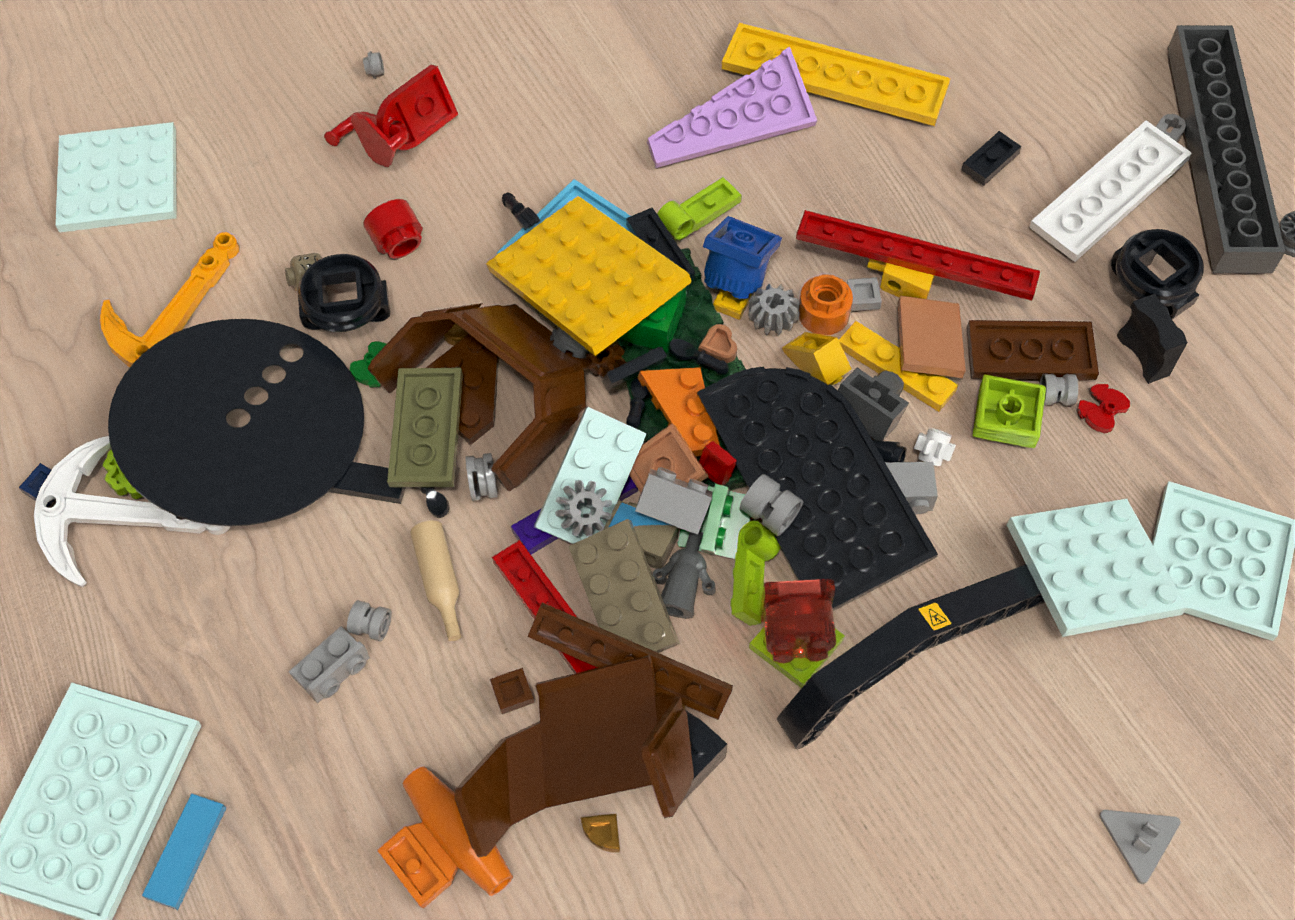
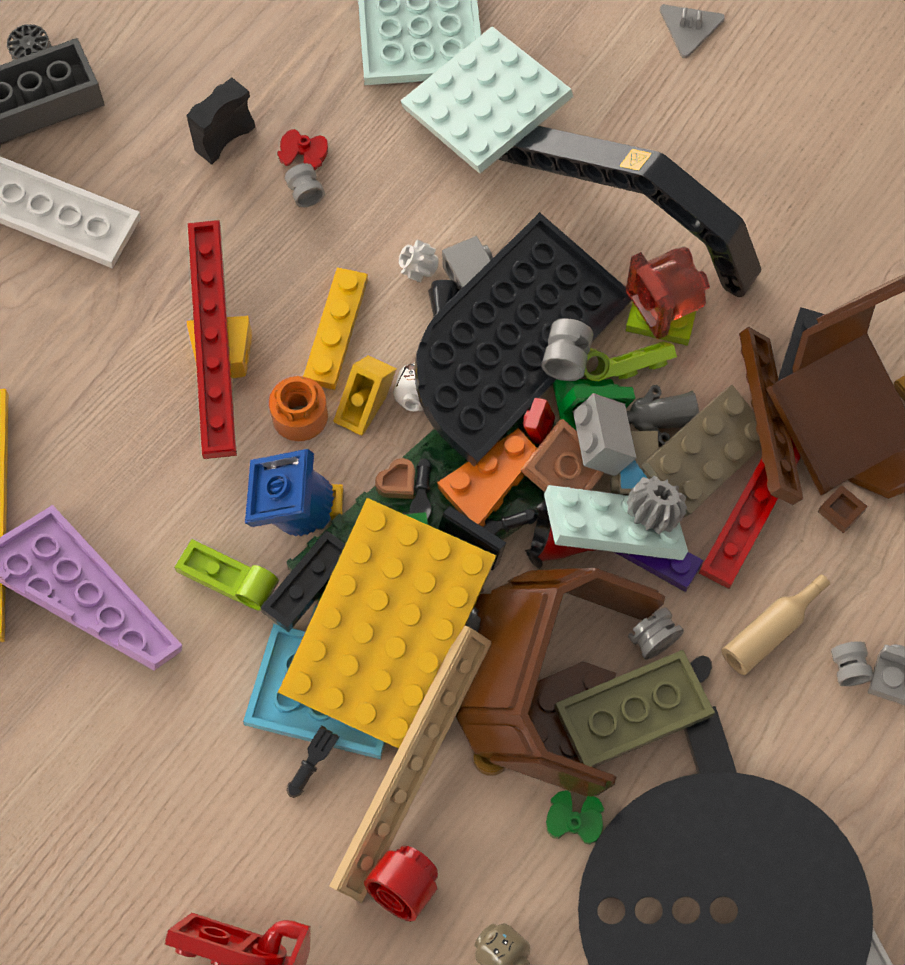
camera: 115 degrees left, 5 degrees up
black piece [298,254,390,332] -> none
light grey gear [748,284,800,336] -> none
dark grey brick [838,367,909,441] -> none
light grey plate [847,277,882,311] -> none
nougat tile [897,296,966,378] -> none
black plate [961,131,1022,186] -> none
reddish brown plate [967,320,1099,380] -> none
lime brick [973,375,1046,448] -> none
black piece [1111,229,1204,319] -> none
none -> tan tile [329,625,492,903]

